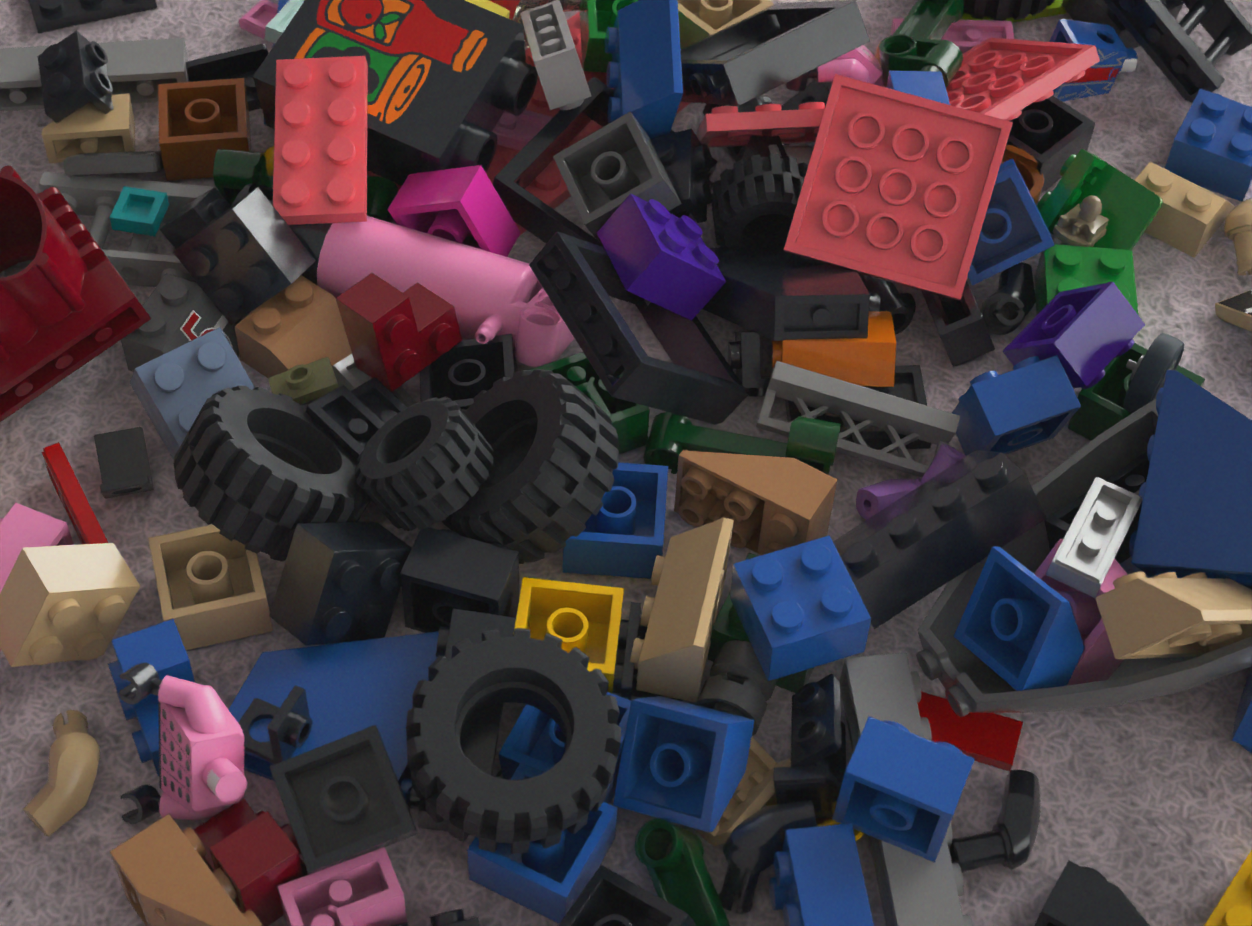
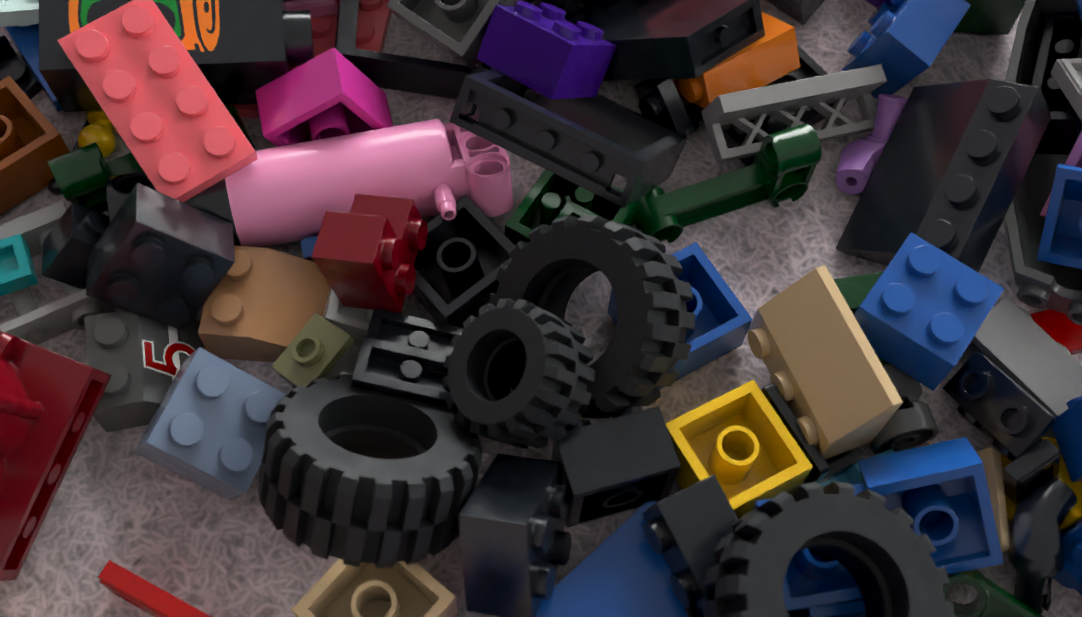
camera: 35 degrees left, 10 degrees up
black bracket [94,427,154,499] -> none
medium nougat slope [674,450,838,555] -> none

